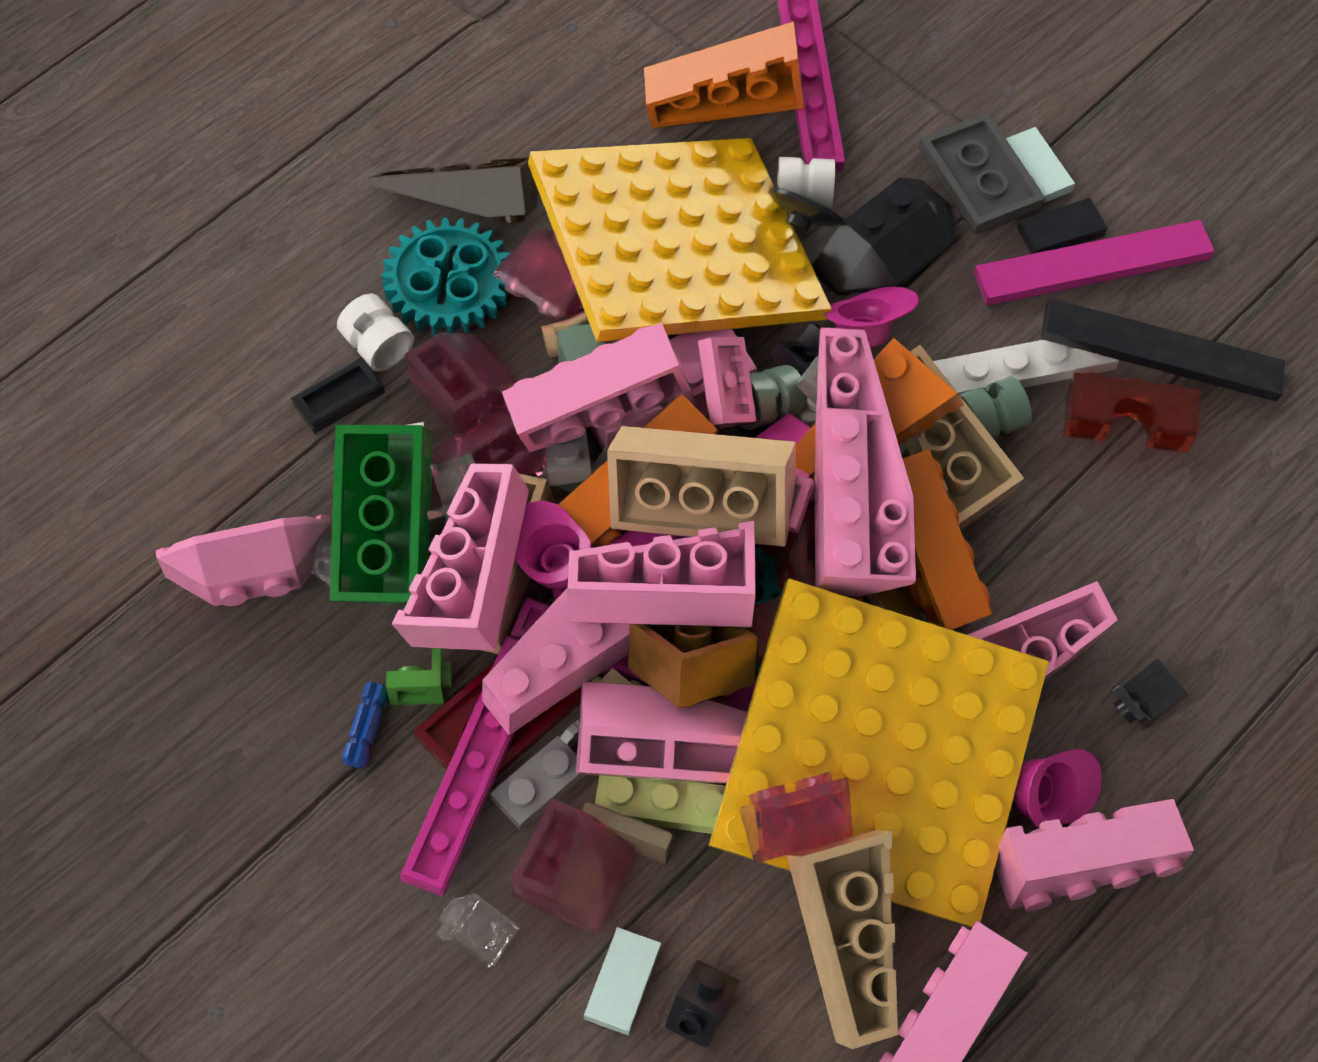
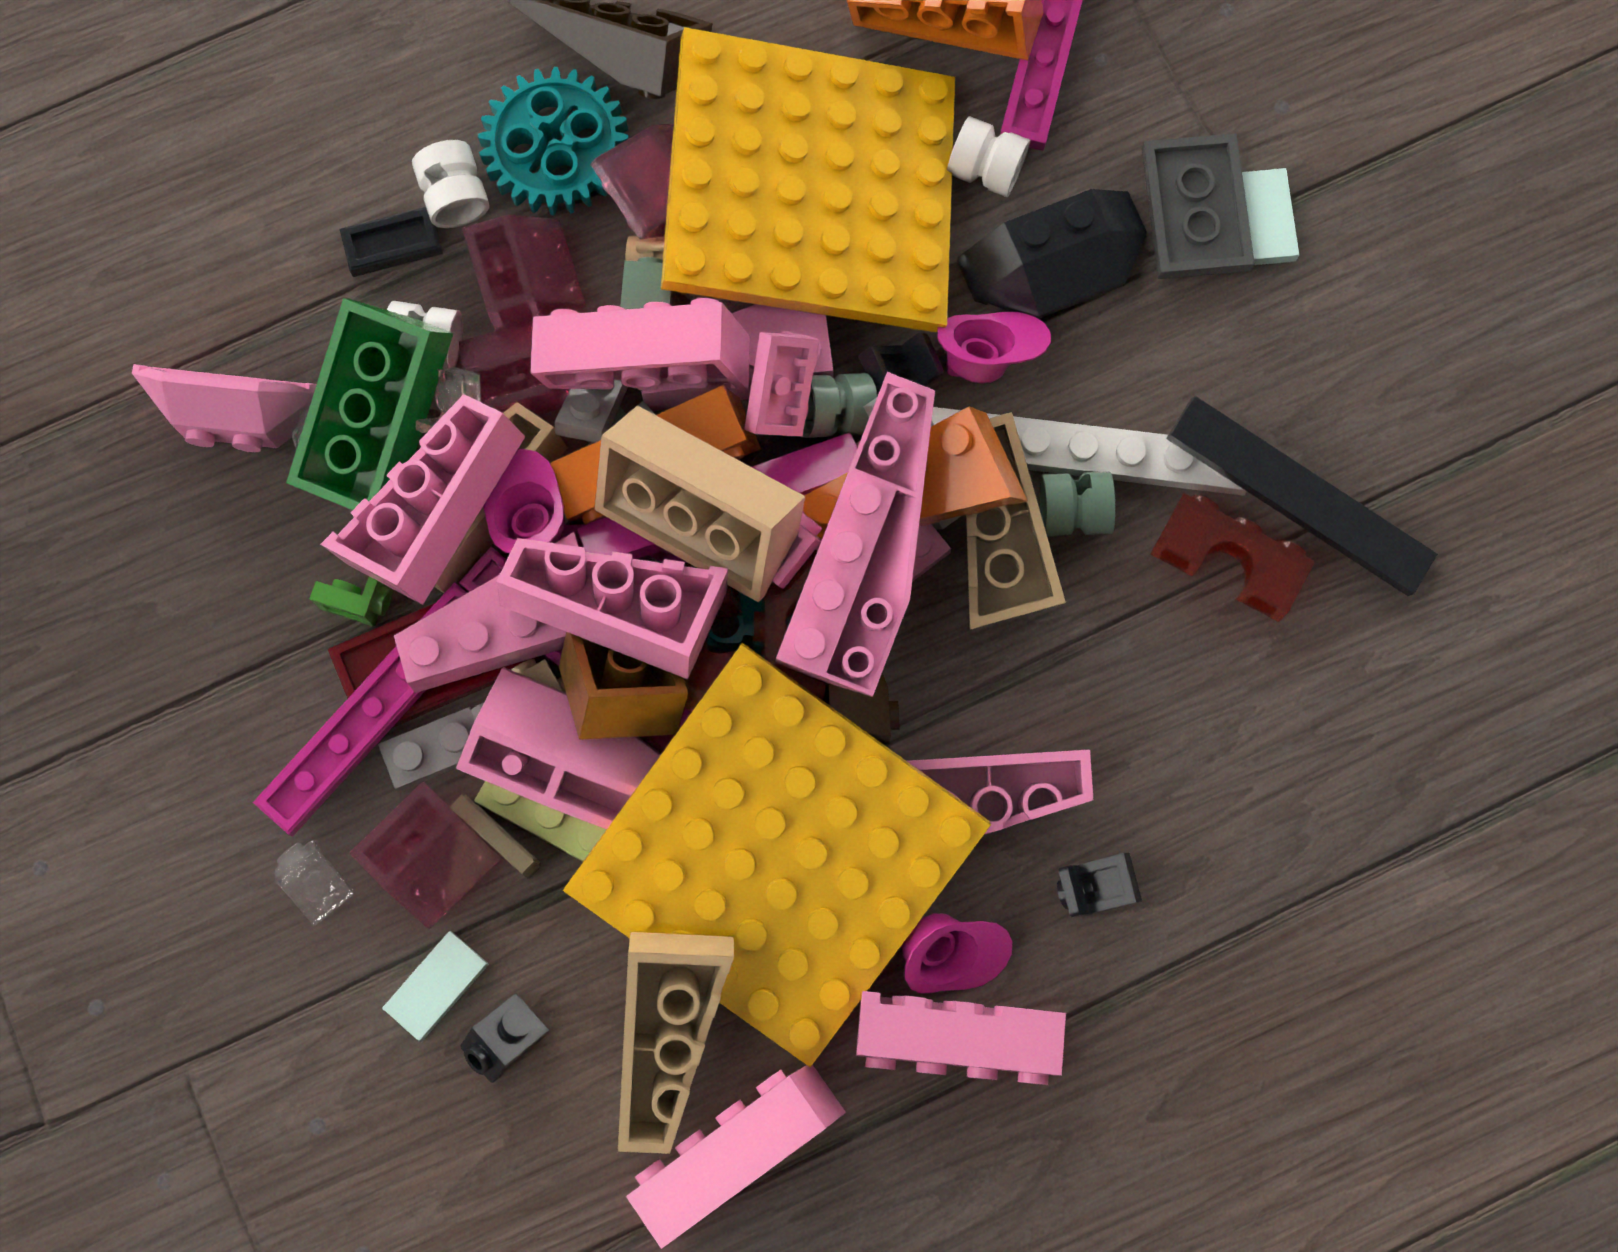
camera: 25 degrees right, 15 degrees up
blue axle [342,682,388,769] -> none
clear pink slope [739,772,853,863] -> none
black dish [768,187,844,232] -> none
orange wedge [903,449,992,630] -> none
dark pink tile [974,220,1215,306] -> none
black tile [1017,198,1107,254] -> none

